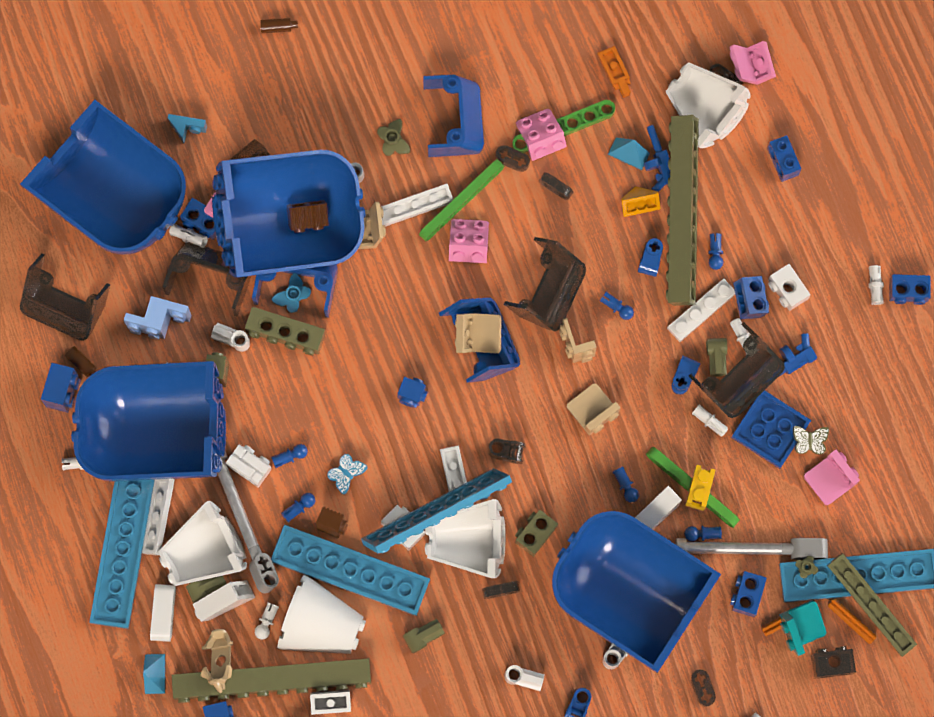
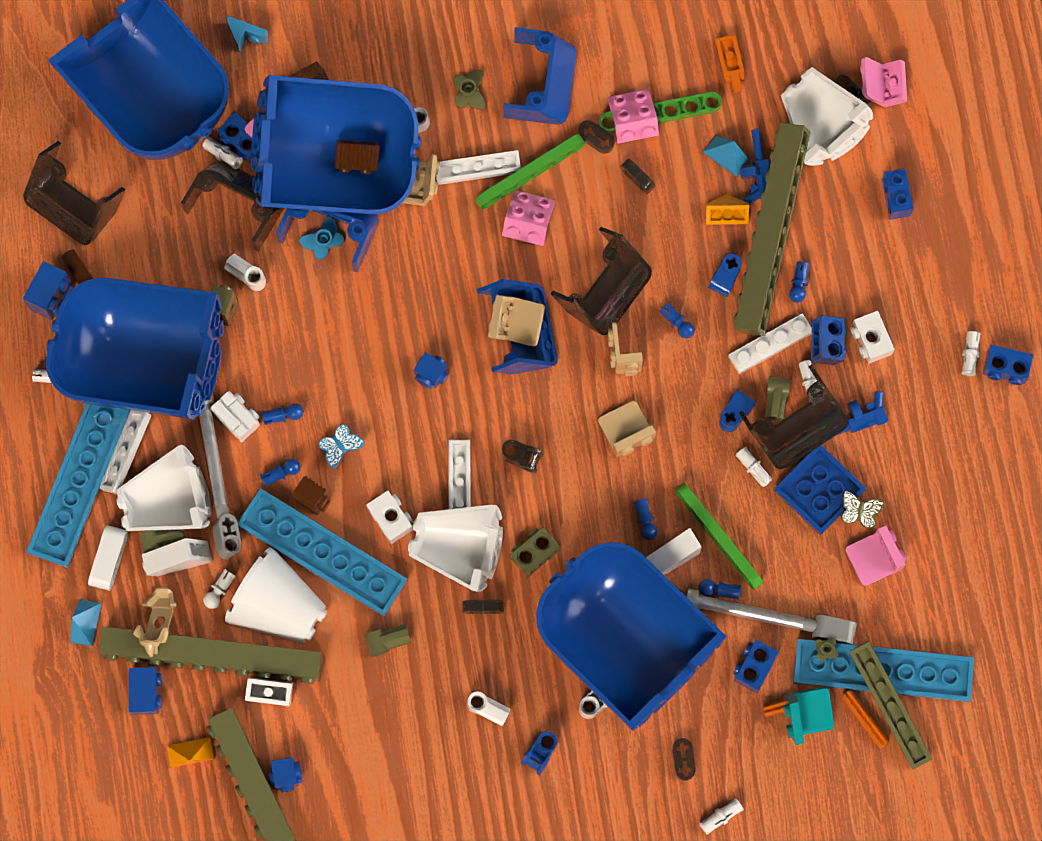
camera: 15 degrees right, 0 degrees up
light blue bracket [124,296,192,340] -> none
olive brick [245,307,326,356] -> none
dark azure plate [361,468,512,553] -> none
yellow brick [685,465,715,511] -> none
clear smoke brick [811,646,856,679] -> none

